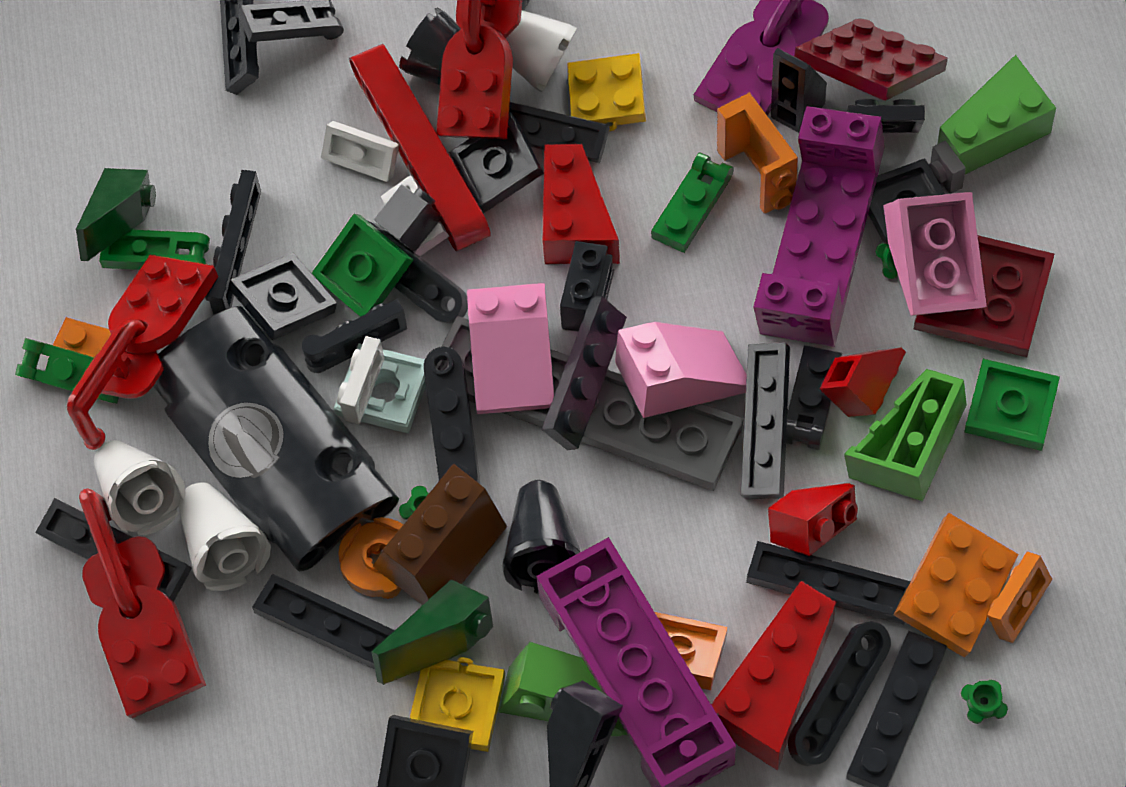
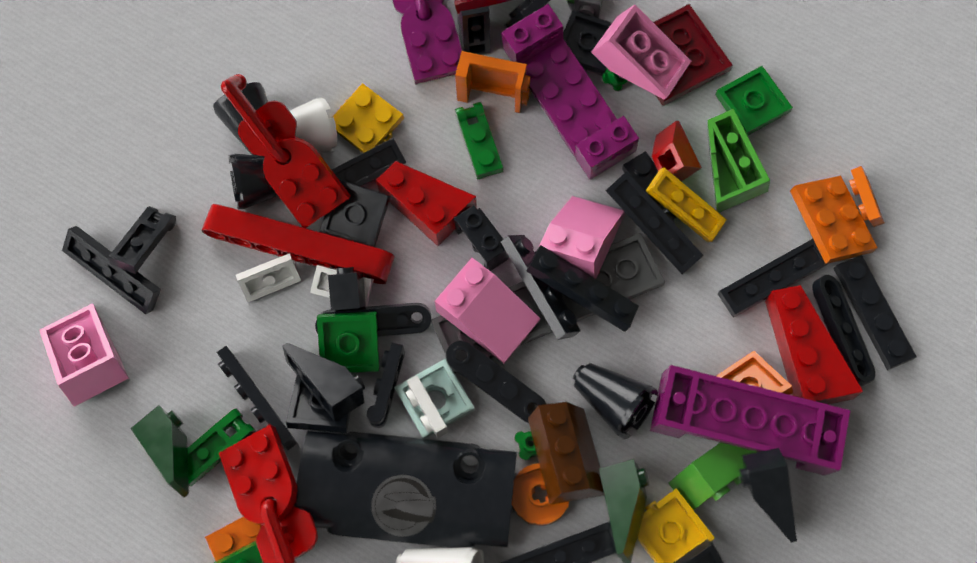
camera: 50 degrees left, 10 degrees up
red slope [768,483,858,556] -> none
green plate [961,680,1008,724] -> none
none -> bright pink slope [39,304,129,406]
none -> black slope [282,343,365,422]
none -> black plate [526,245,639,332]
none -> yellow tile [645,168,727,242]

